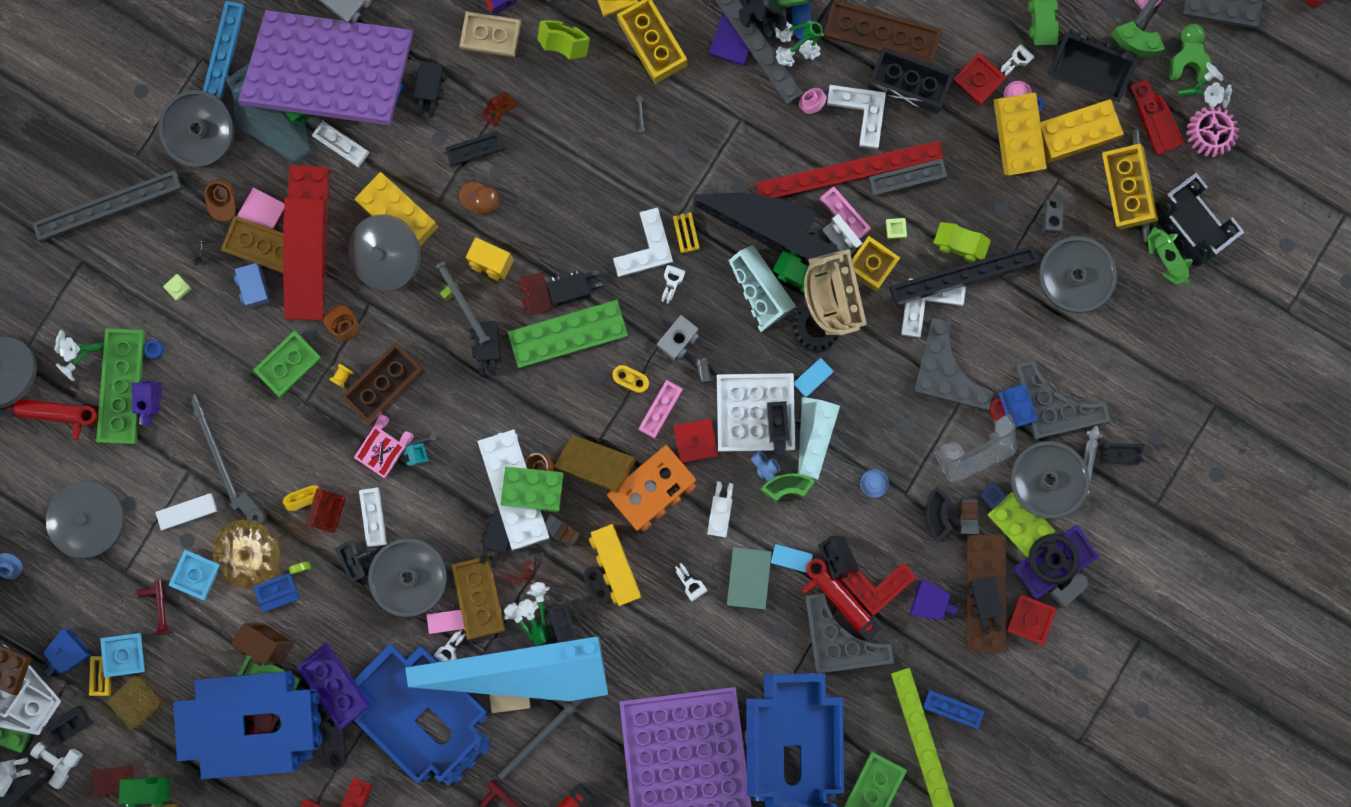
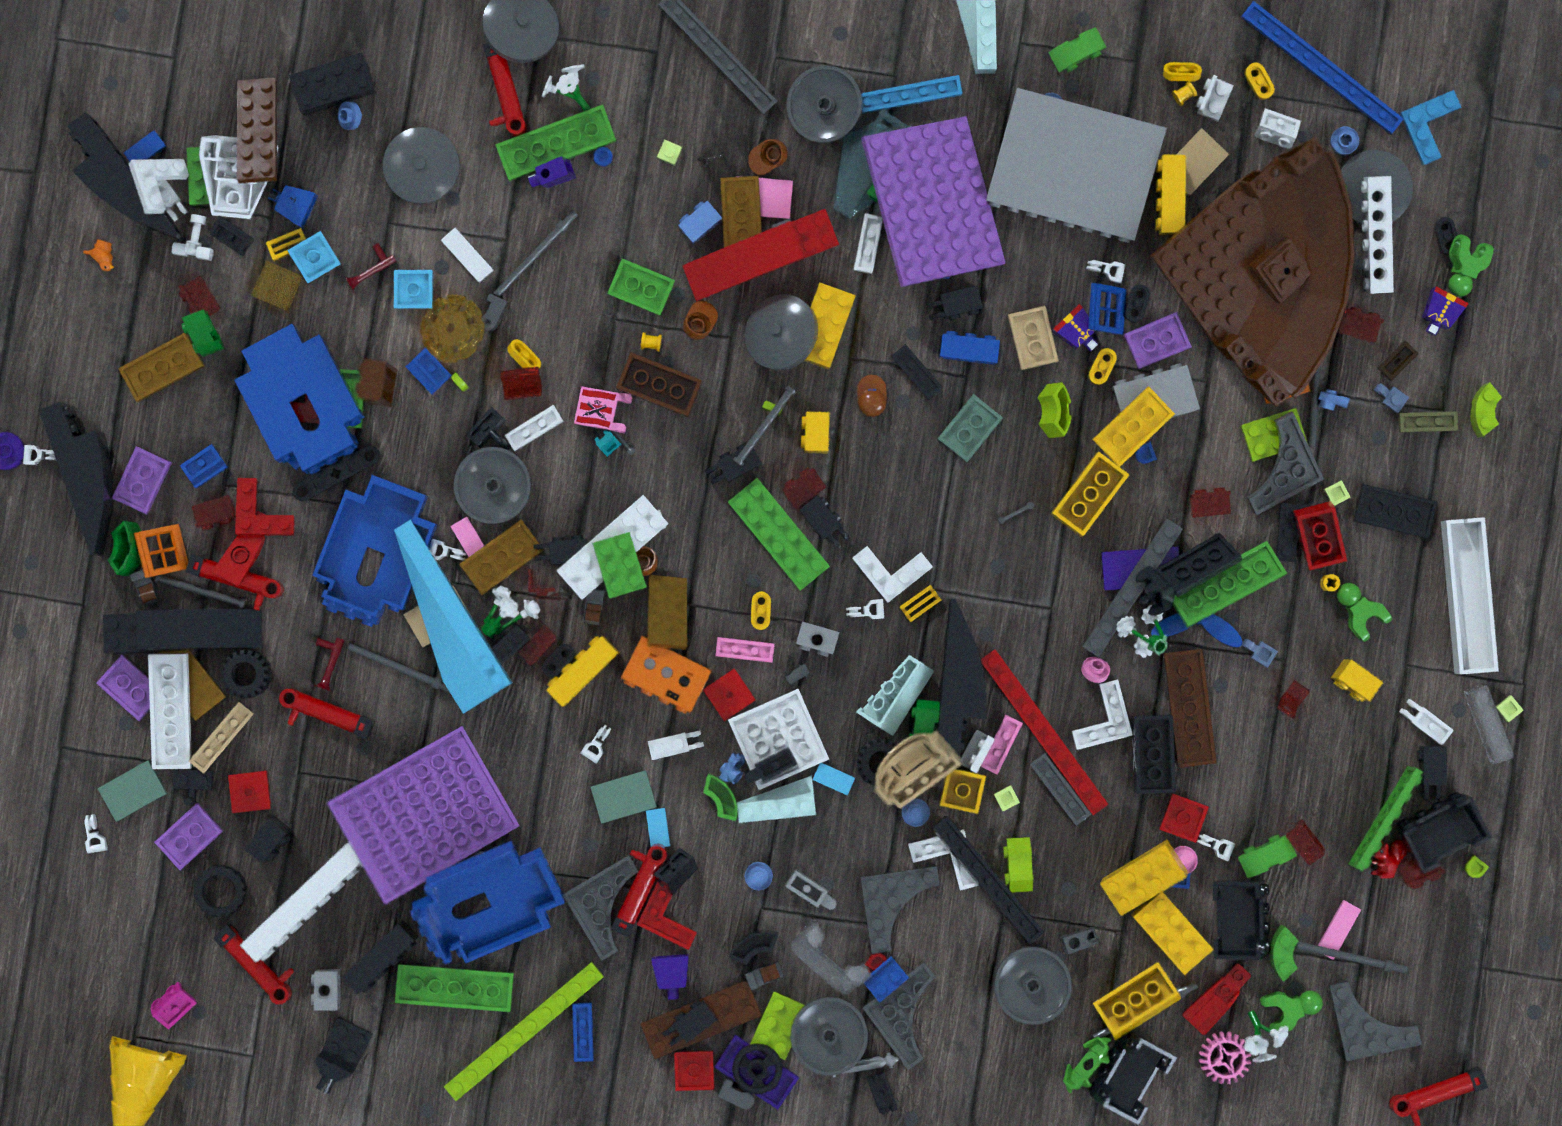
camera: 60 degrees right, 5 degrees up
dark purple tile [296,643,371,730] -> none
clear red bracket [482,92,518,127] -> none
dark blue plate [978,482,1007,510] -> none
none -> clear red bracket [519,625,558,666]
none -> light grey hinge [785,869,837,910]
none -> medium blue plate [901,798,930,827]
none -> sand green tile [937,394,1003,463]
none -> blue brick [939,331,1000,365]

